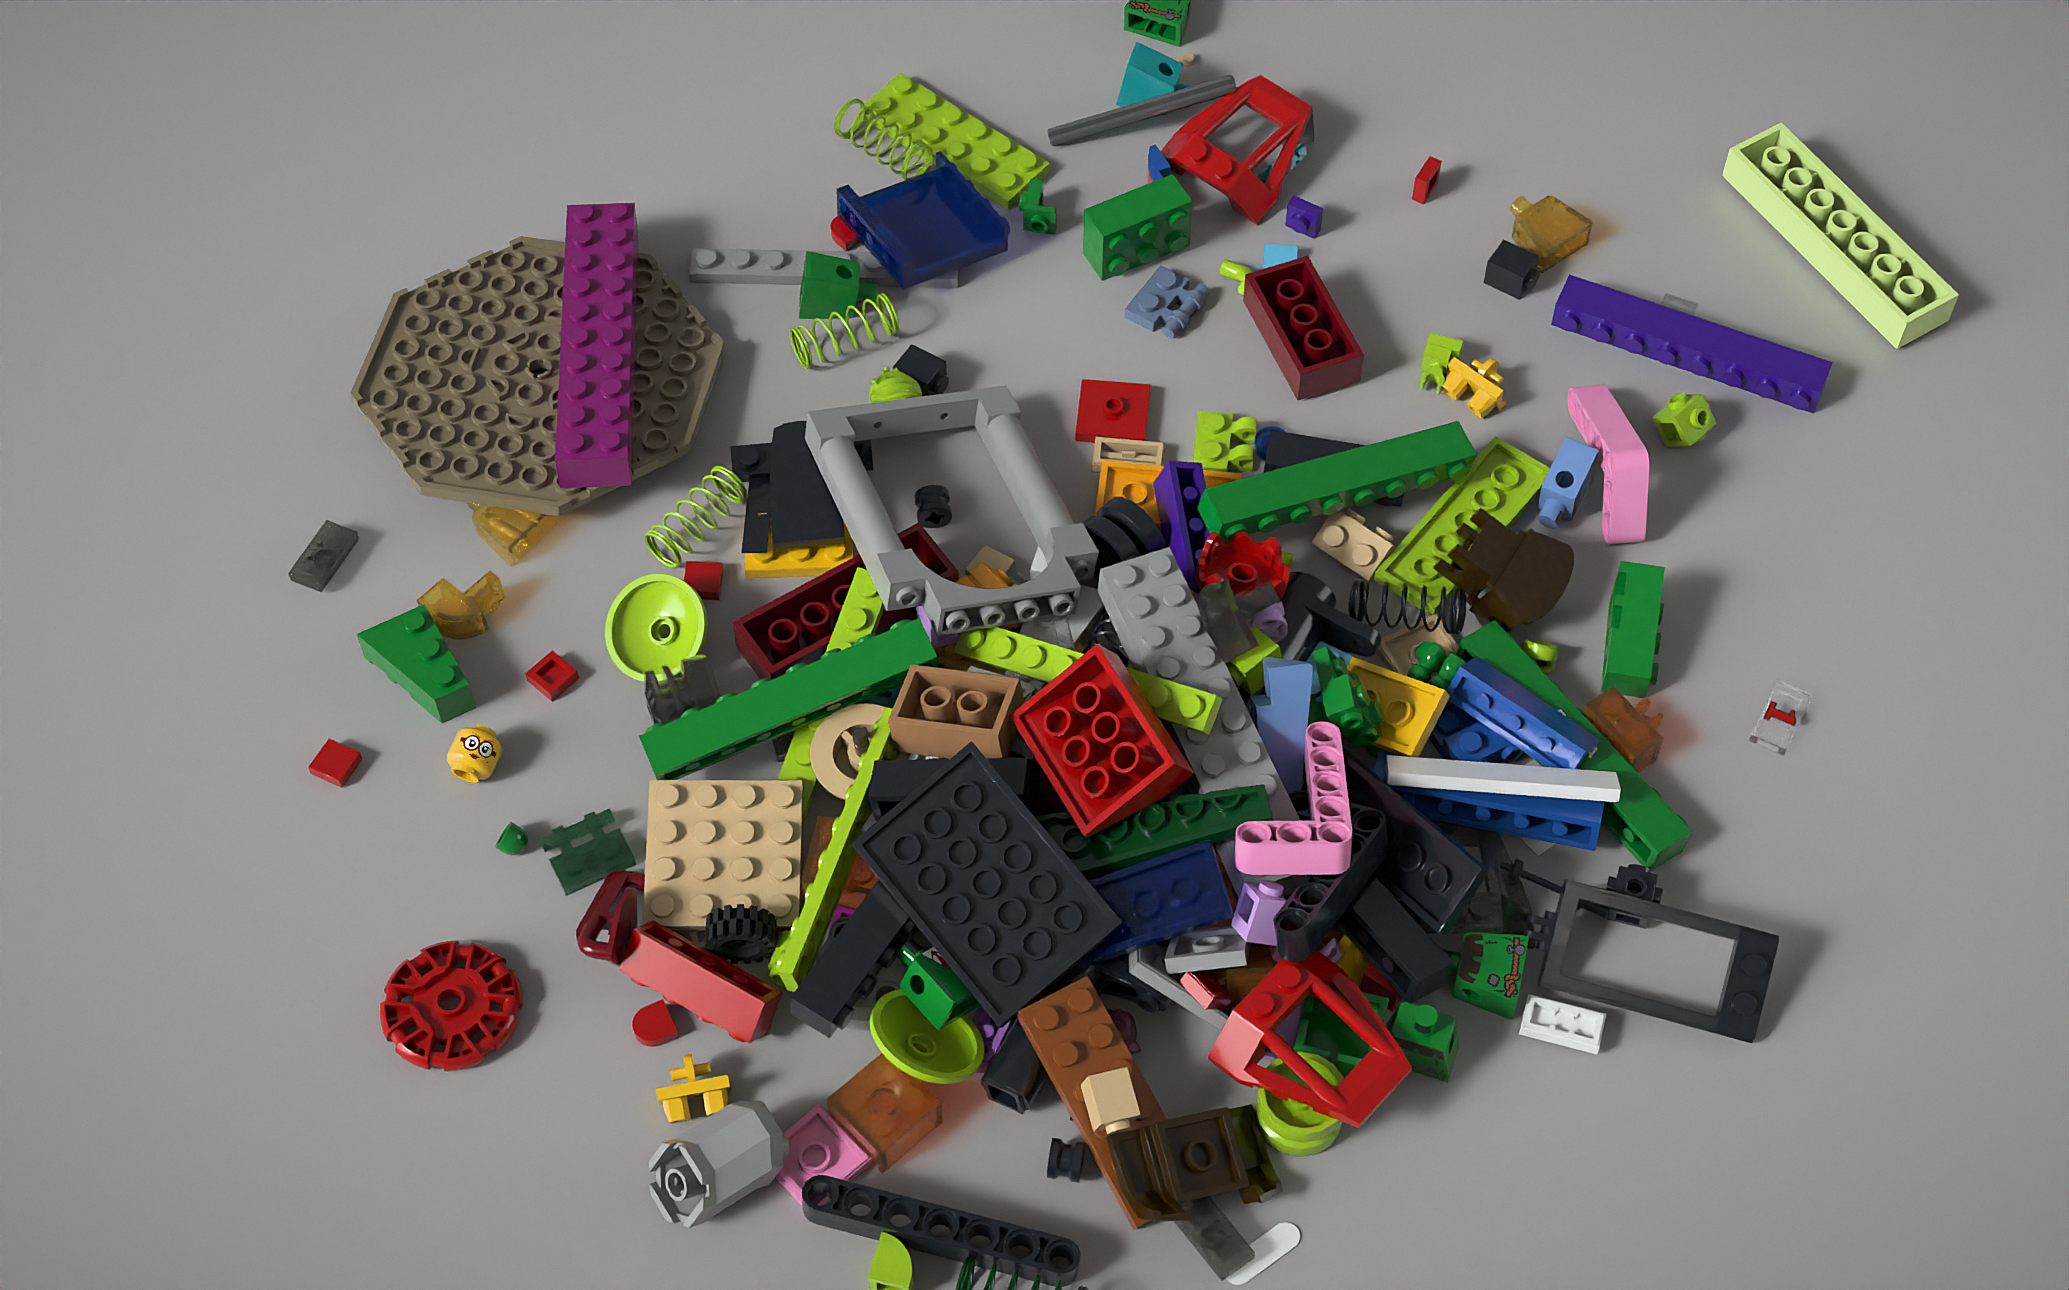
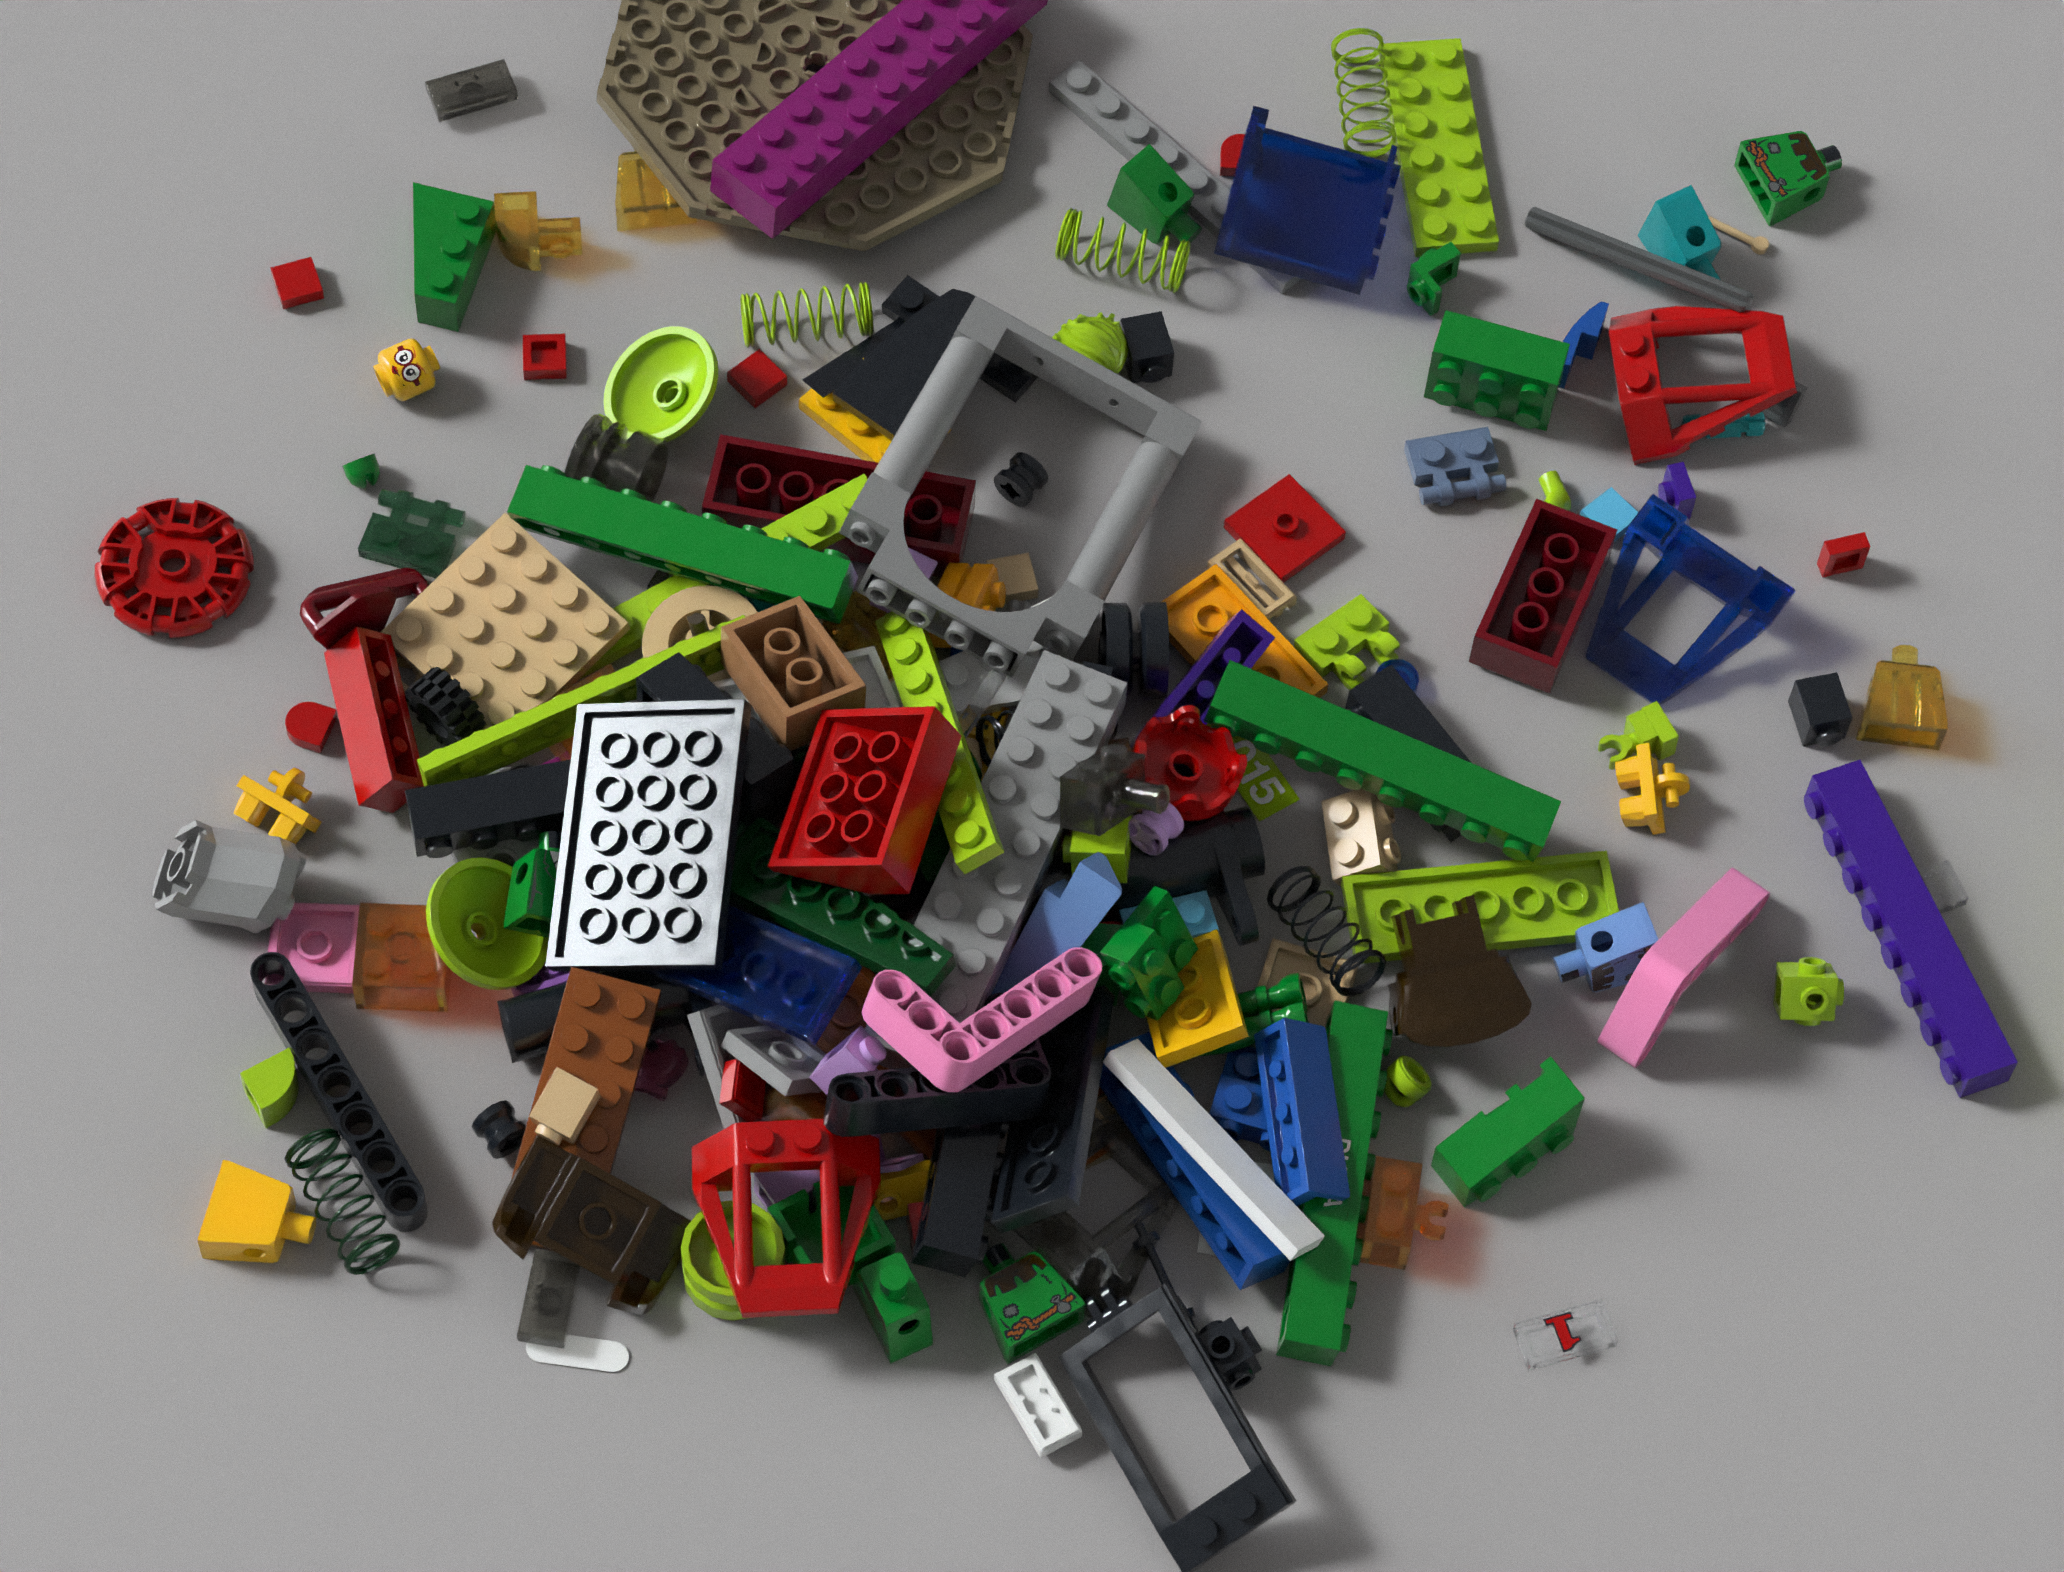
camera: 40 degrees right, 5 degrees up
none -> clear blue windscreen [1585,493,1796,705]

